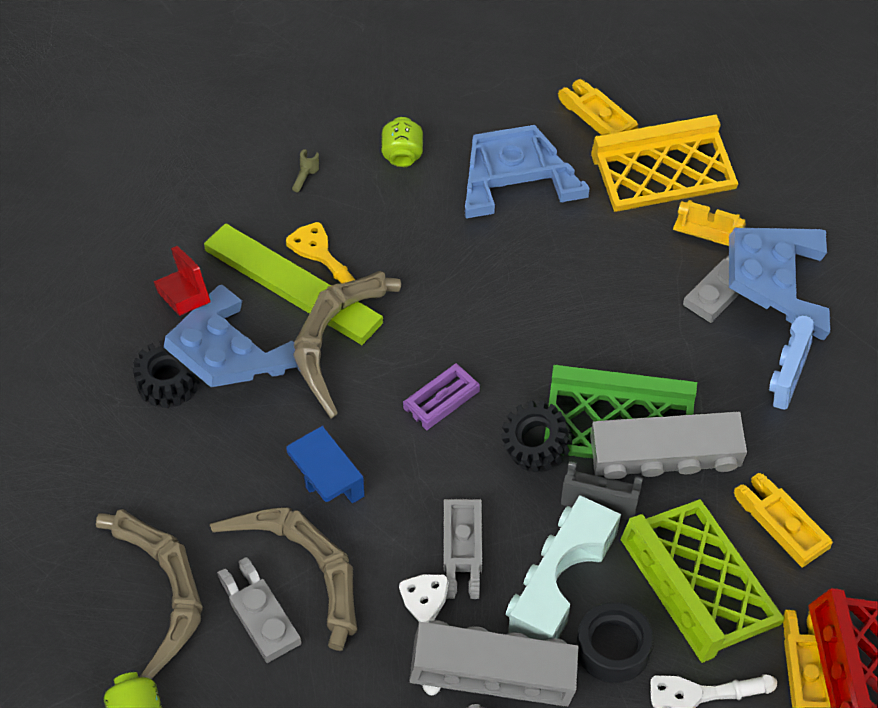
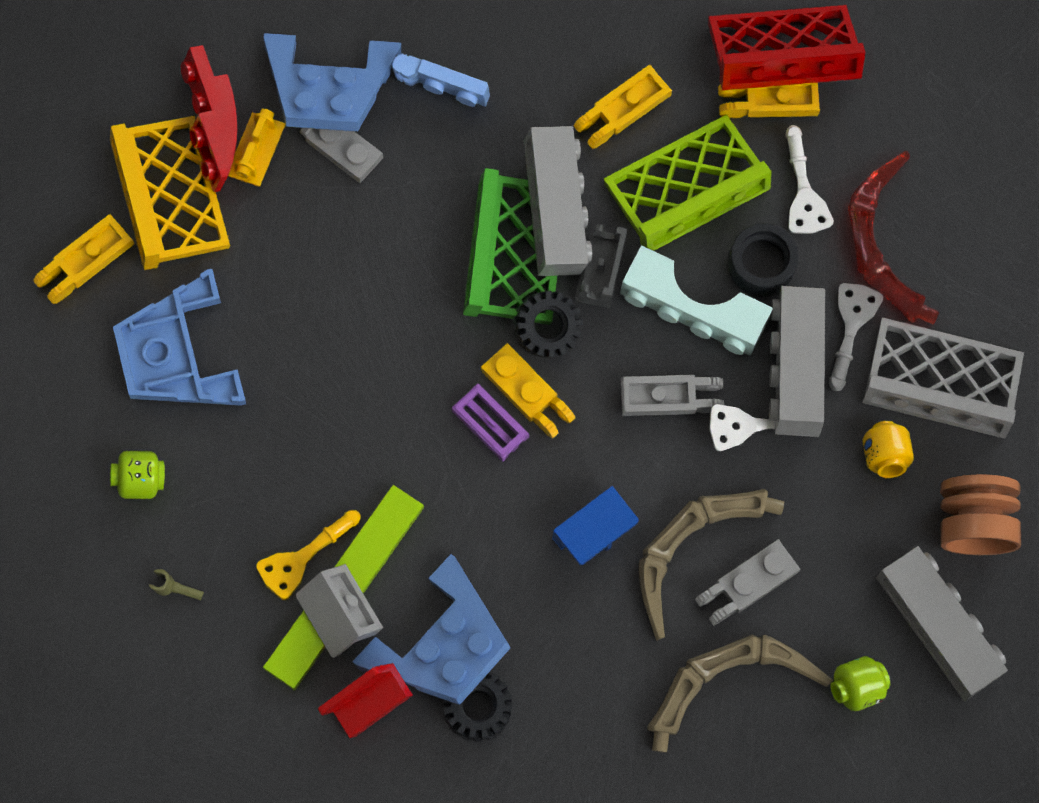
camera: 95 degrees left, 20 degrees up
dark tan animal [293,271,401,419] -> none
none -> red slope [181,45,237,192]
none -> light grey panel [296,564,383,657]
none -> yellow hinge [481,343,575,439]

